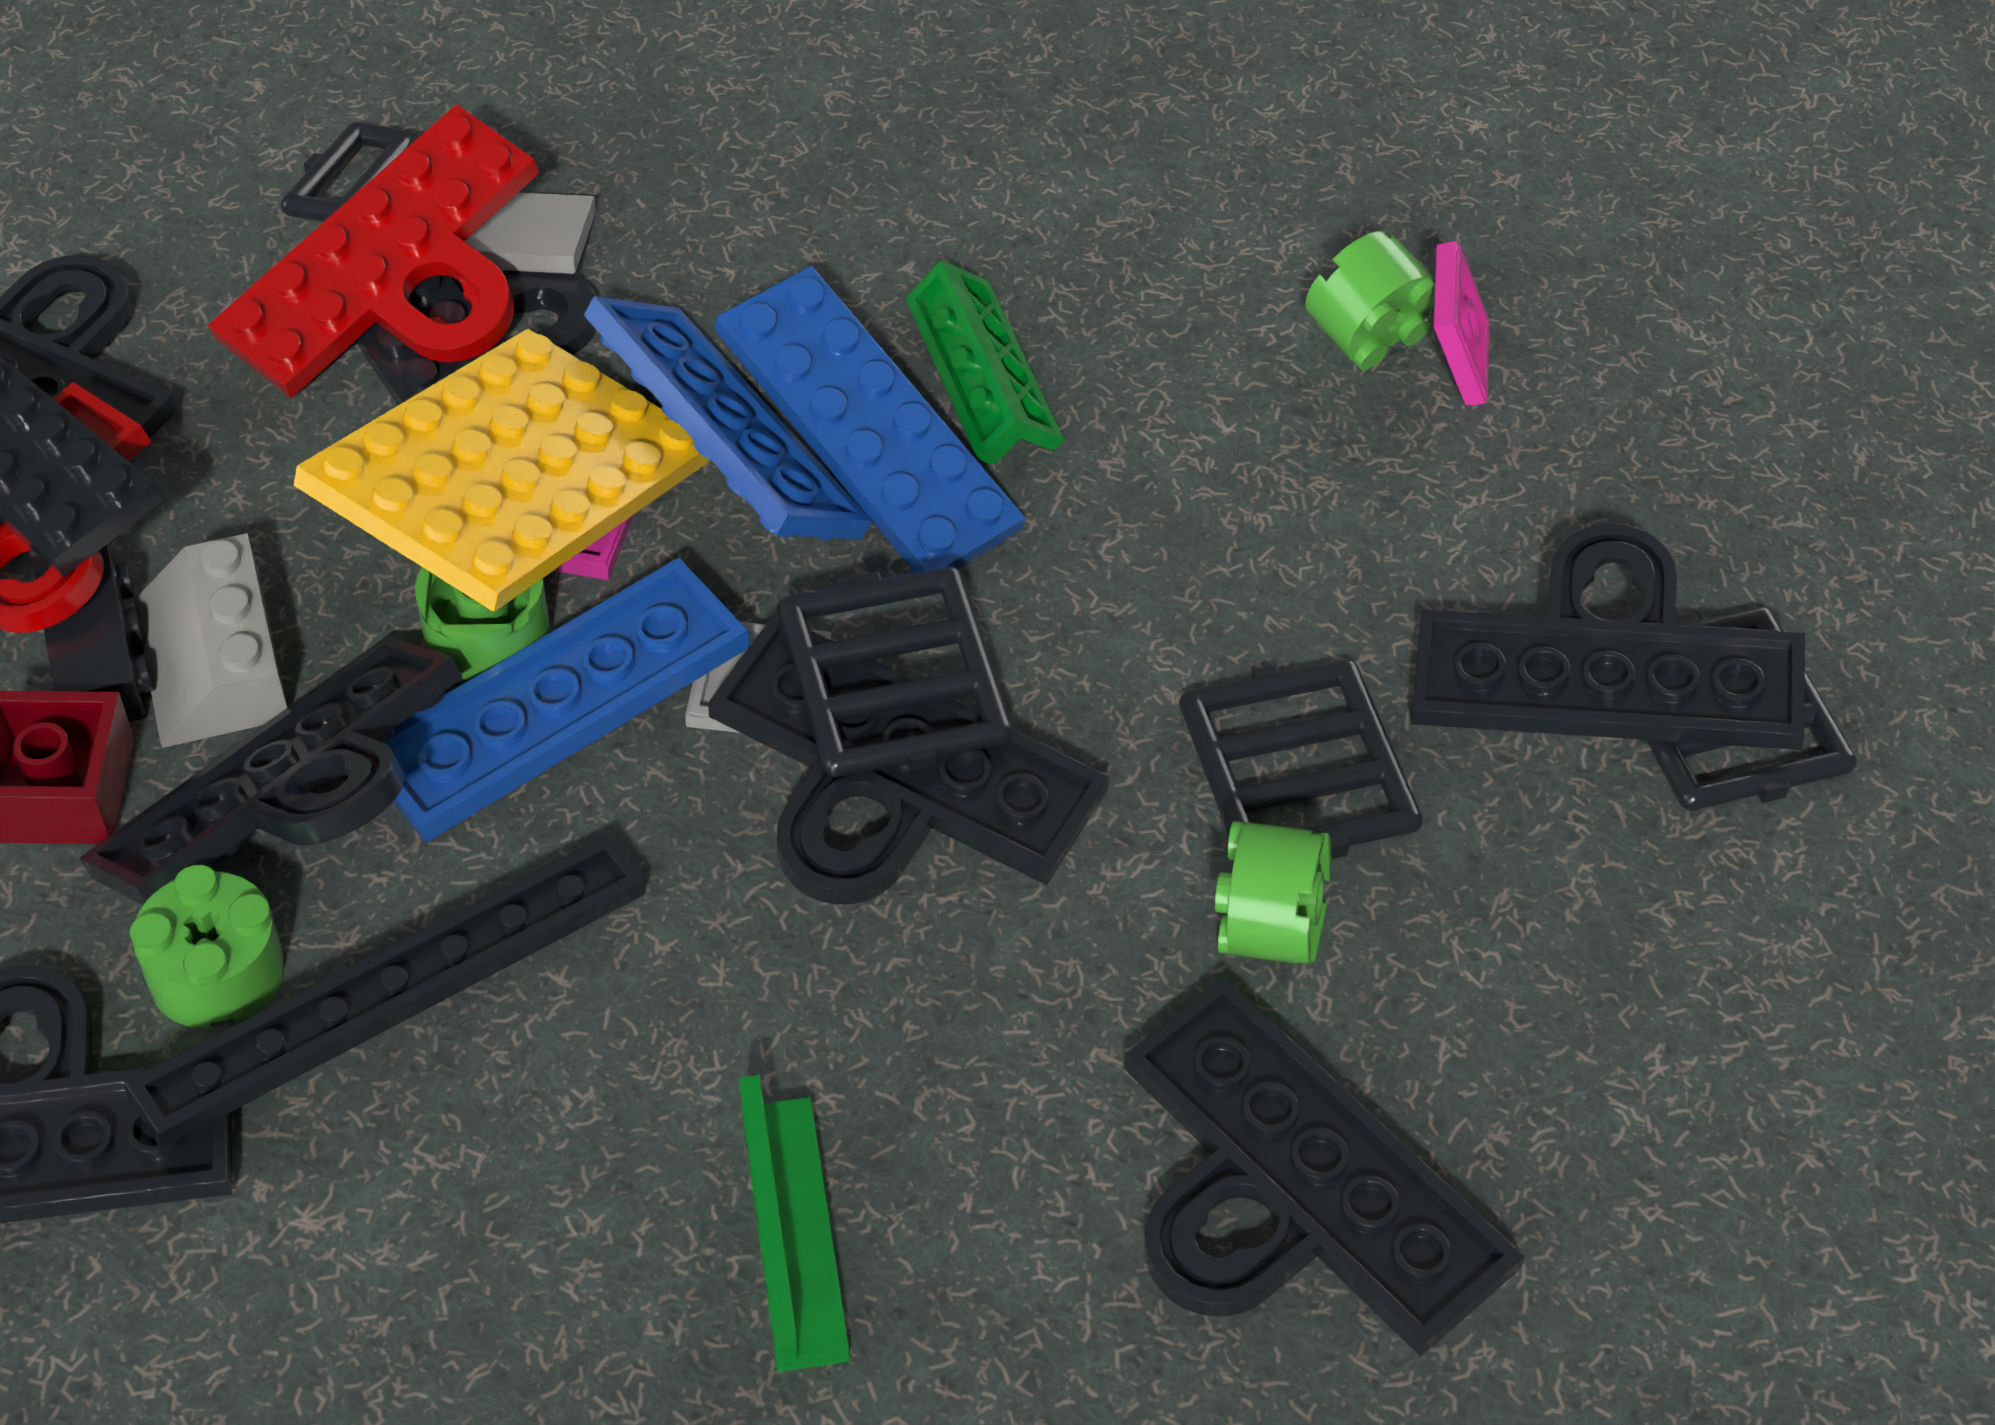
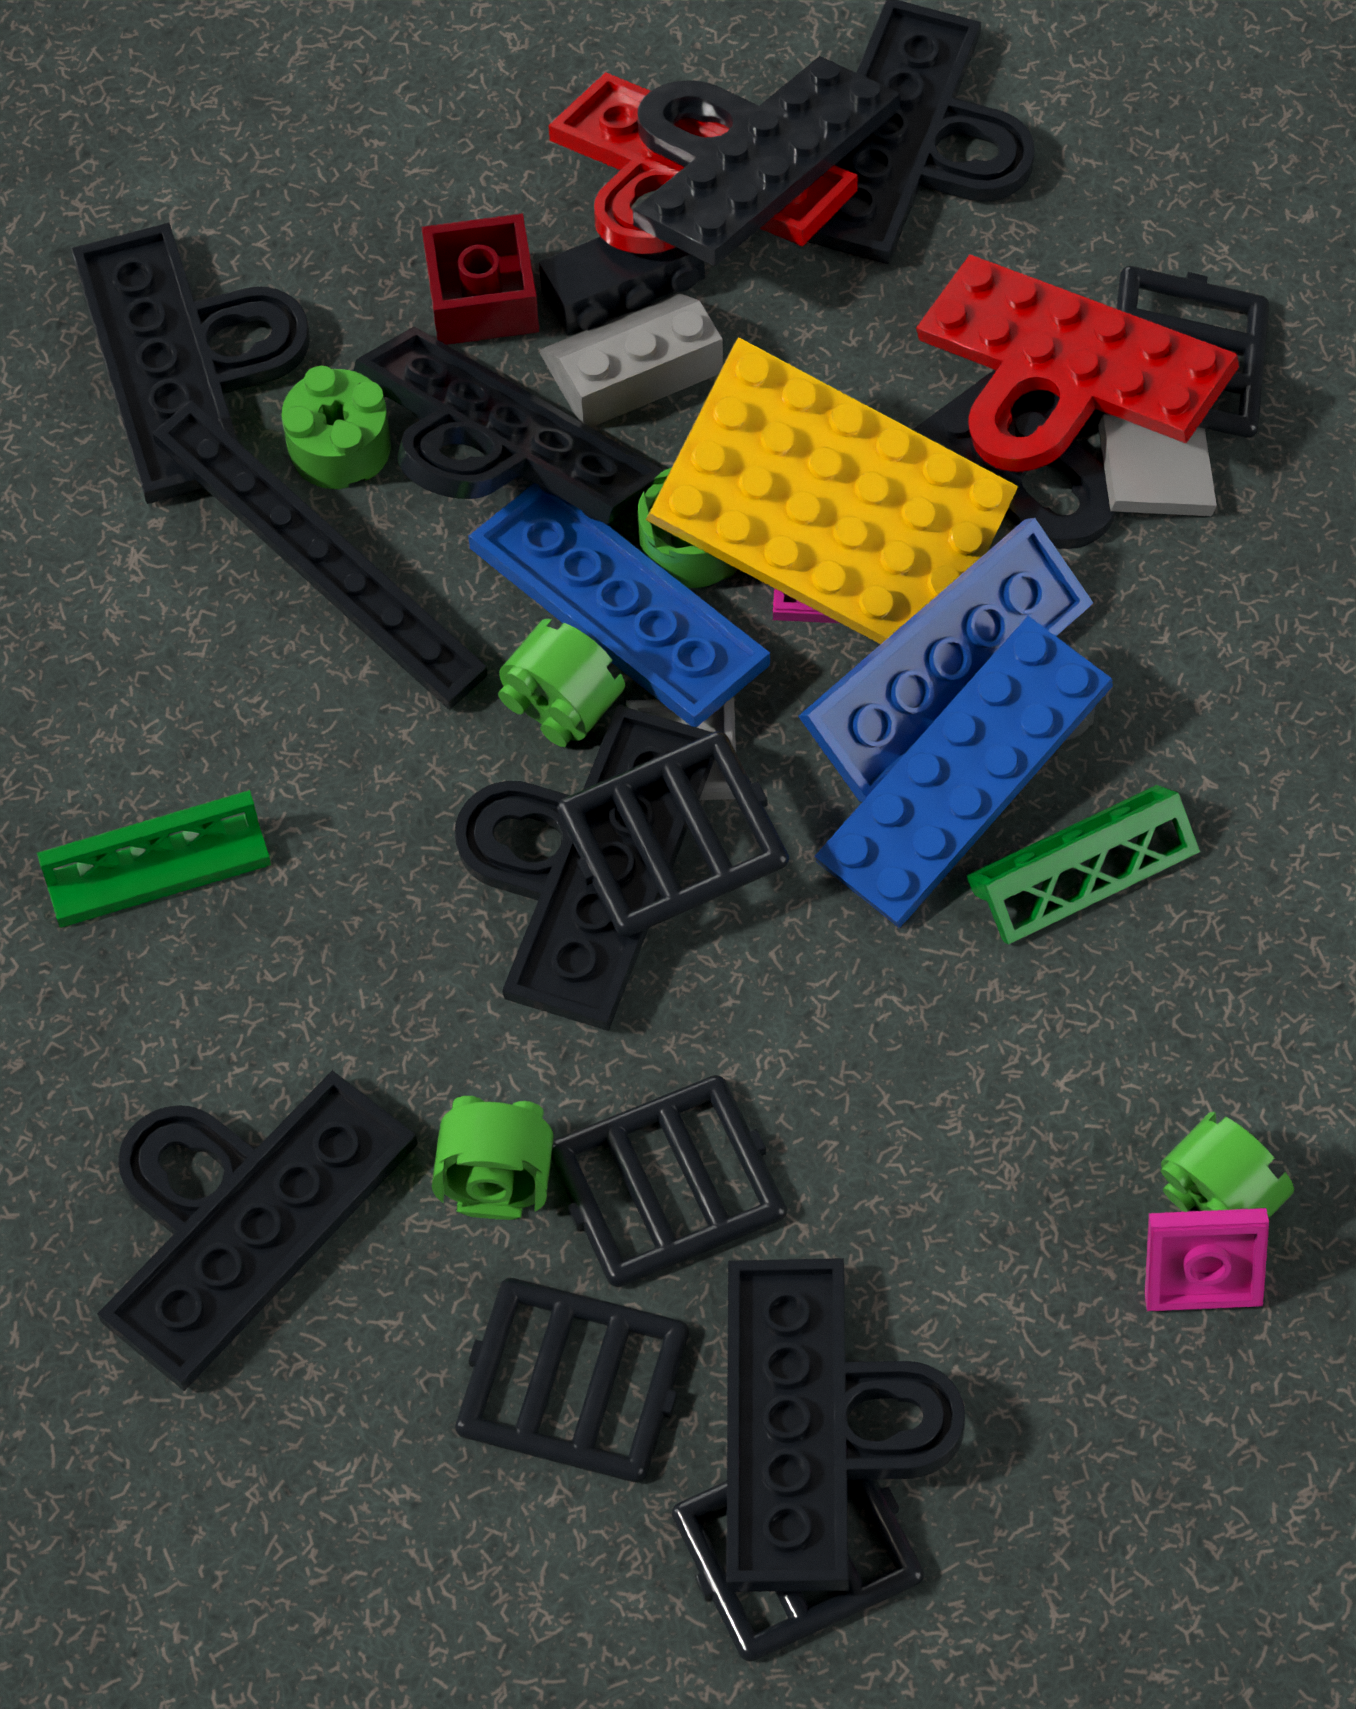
camera: 85 degrees right, 10 degrees up
none -> black bar [455,1277,689,1483]
none -> bright green brick [498,619,625,747]

